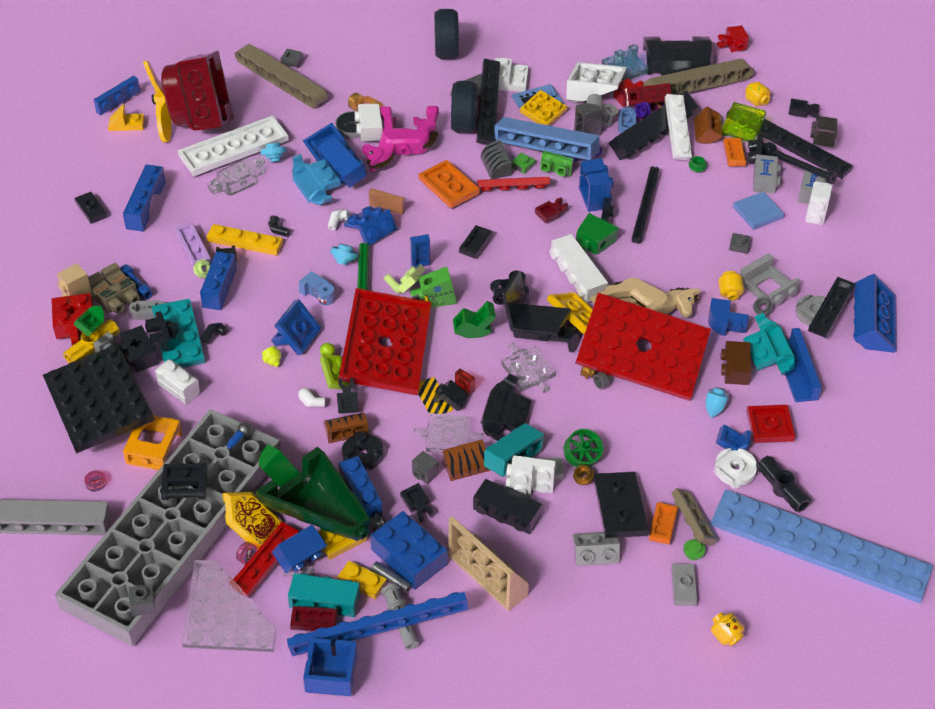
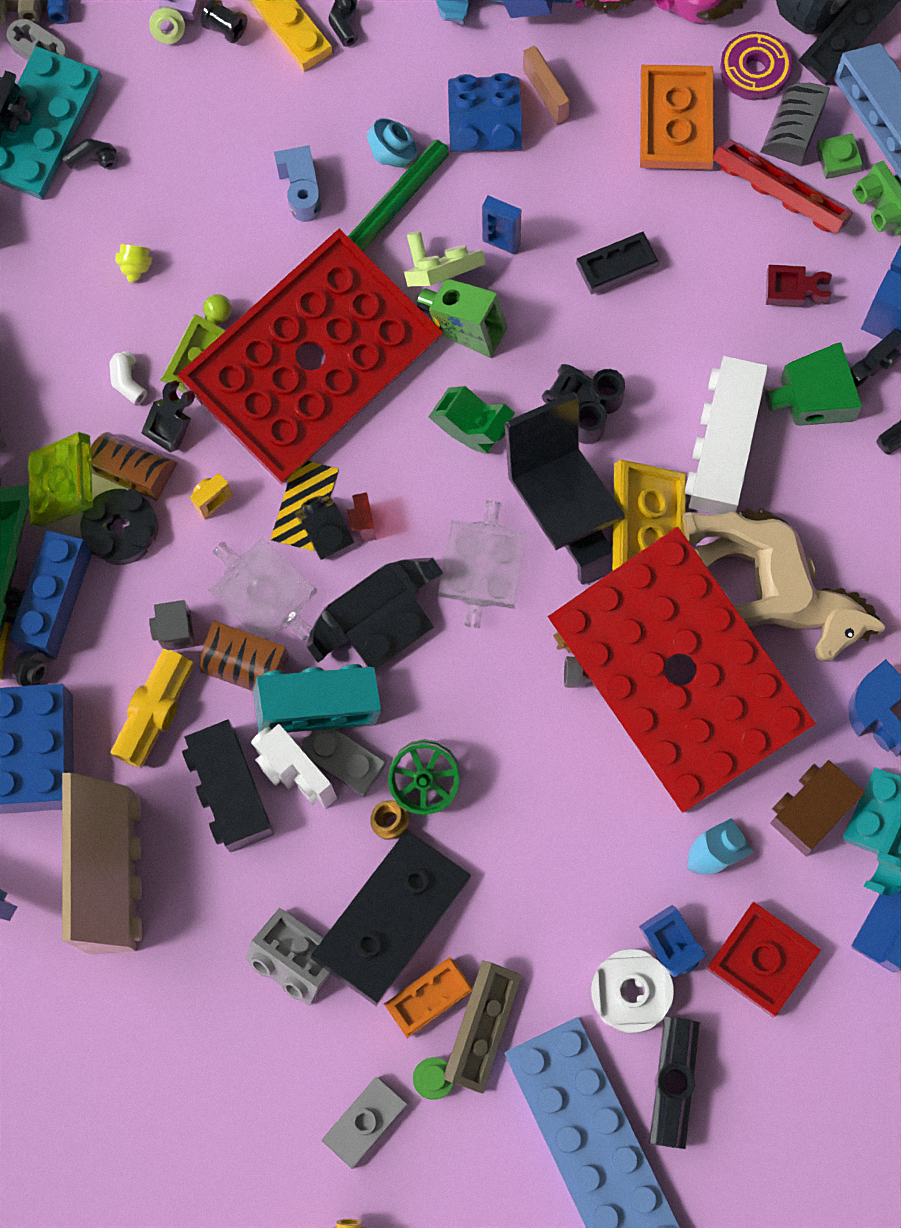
camera: 45 degrees right, 25 degrees up
blue brick [200,252,237,311] -> none
blue bracket [271,299,321,355] -> none
white arm [327,209,350,230] -> none
black plate [400,483,433,523] -> none
none -> clear neon green plate [28,432,93,527]
none -> yellow piece [110,649,194,769]
none -> yellow plate [190,472,233,520]
none -> magenta tile [720,31,792,100]

